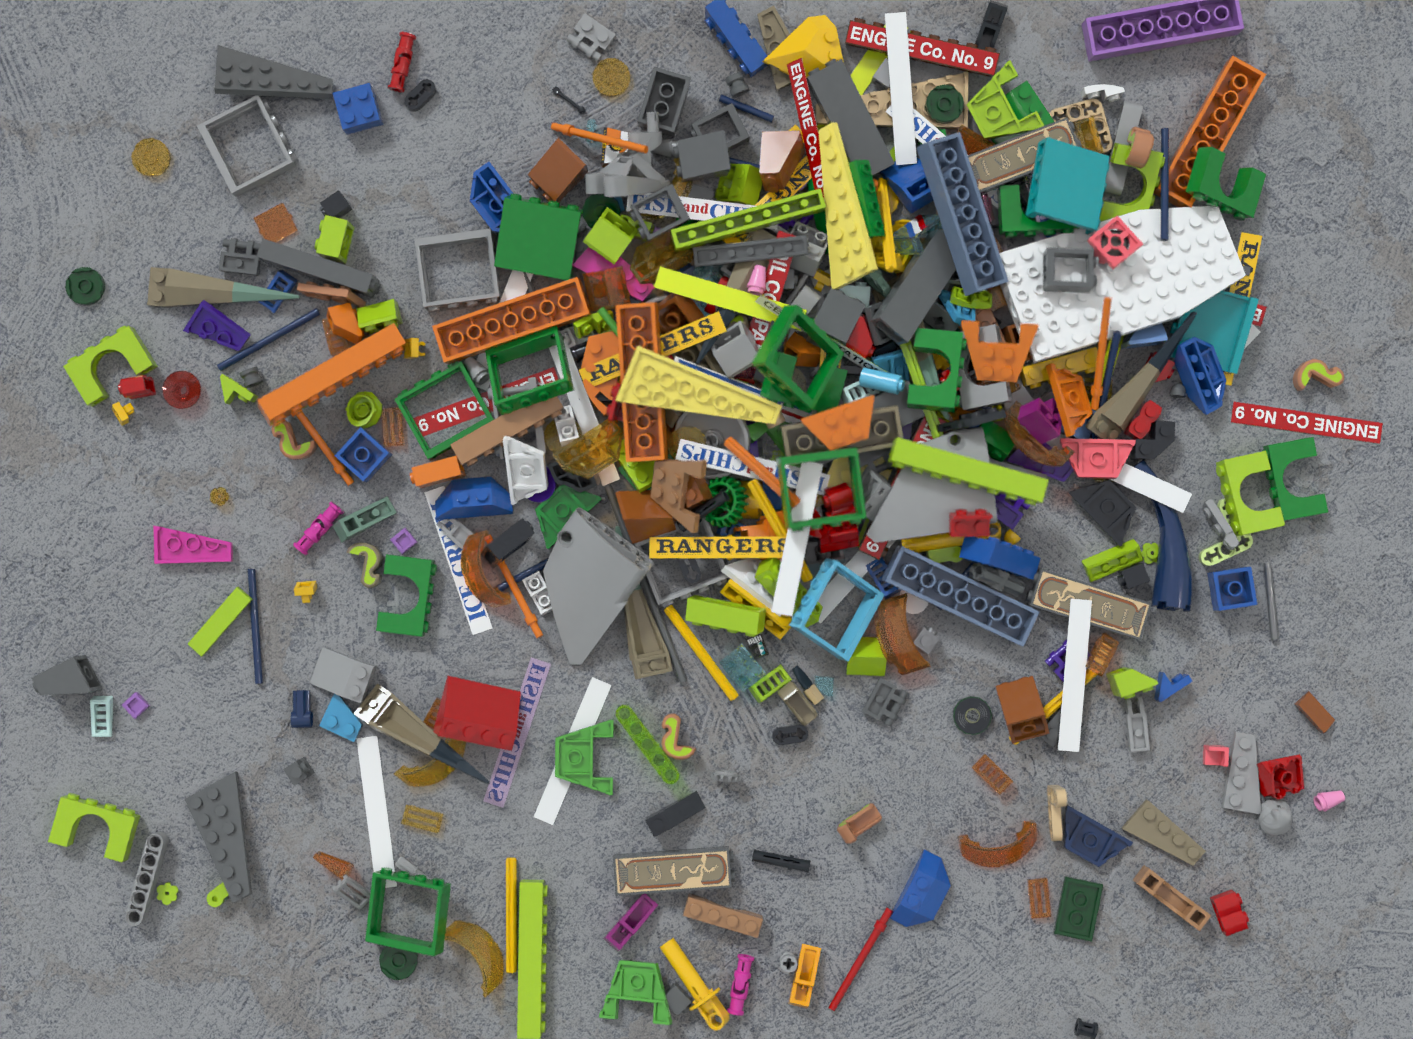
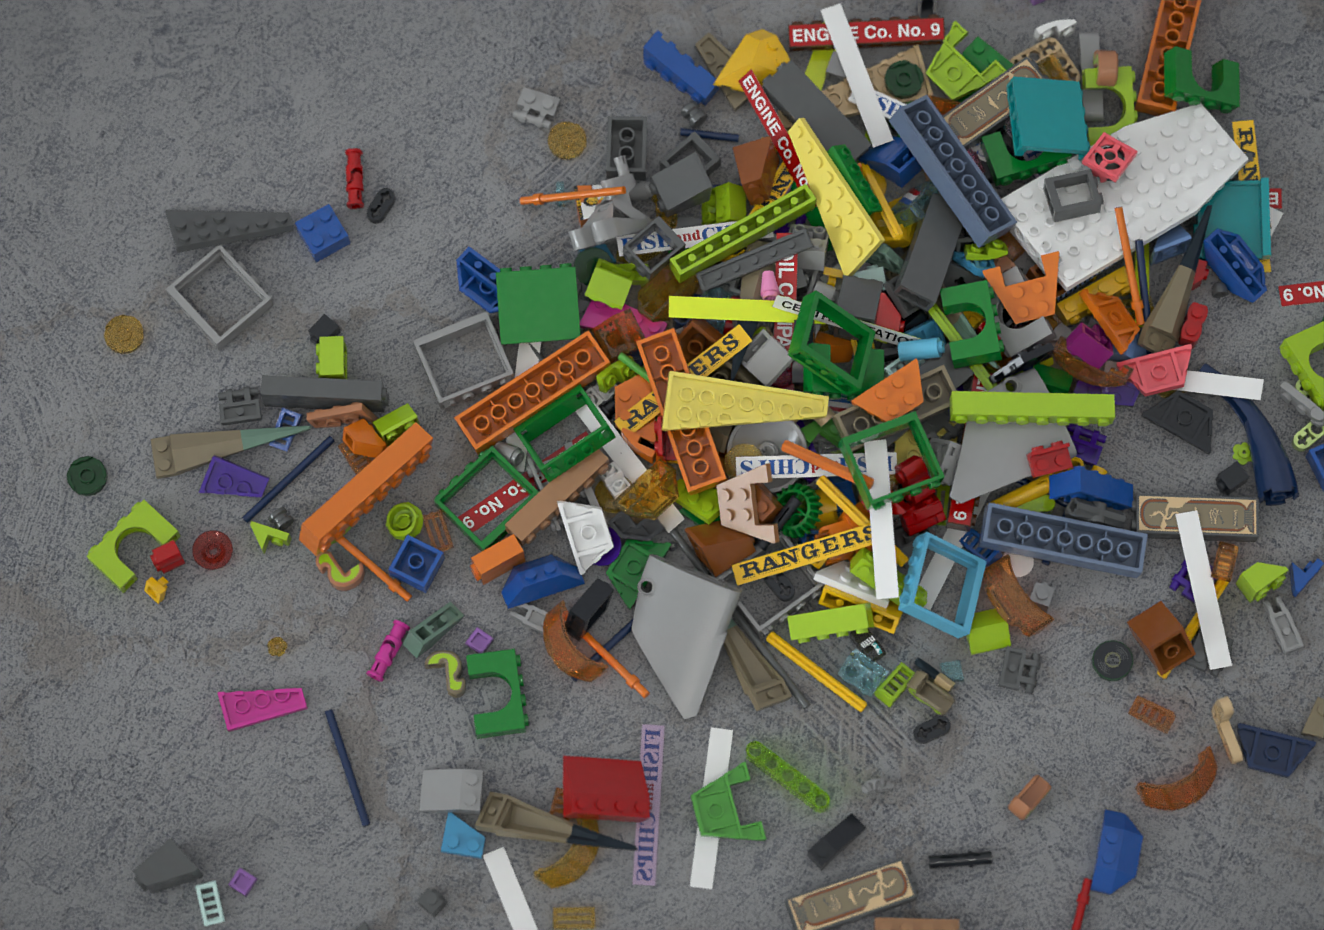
camera: 15 degrees left, 15 degrees down
lime tile [188,587,253,657] -> none
clear orange piece [253,202,298,243] -> none
dark blue piece [290,690,313,728] -> none
yellow tile [294,581,317,603] -> none
yellow tile [404,338,426,359] -> none
white sticker [424,486,492,635] -> none
white slope [522,571,552,616] -> none
dark orange slope [528,138,588,202] -> none
black hinge [552,87,585,114] -> none
animal [661,713,696,760] -> none
clear orange tile [1027,877,1051,919] -> none
dark green tile [1053,876,1103,942] -> none
lime slope [1082,539,1143,582] -> none
black brick [1130,421,1175,460] -> none
dark blue piece [1161,128,1169,241] -> none

